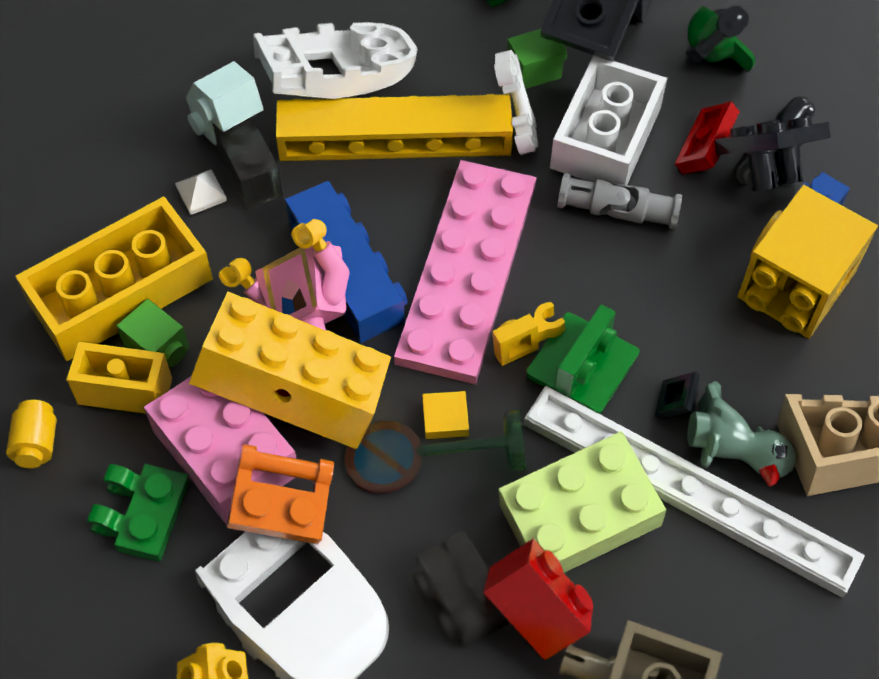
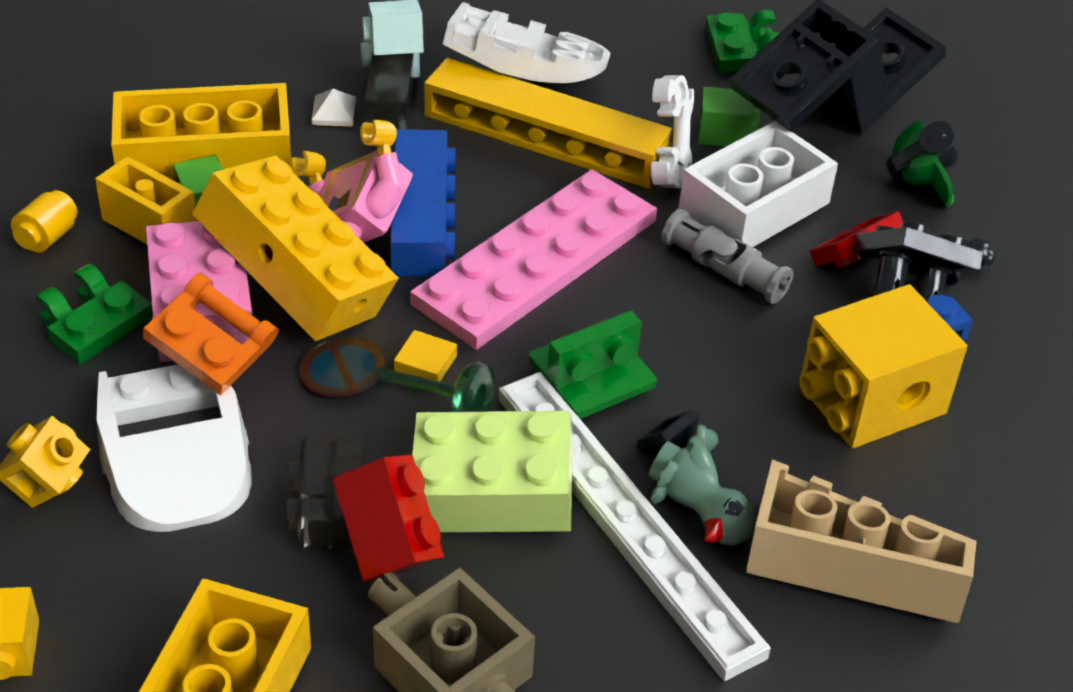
camera: 25 degrees right, 15 degrees down
yellow plate [492,302,565,366] -> none

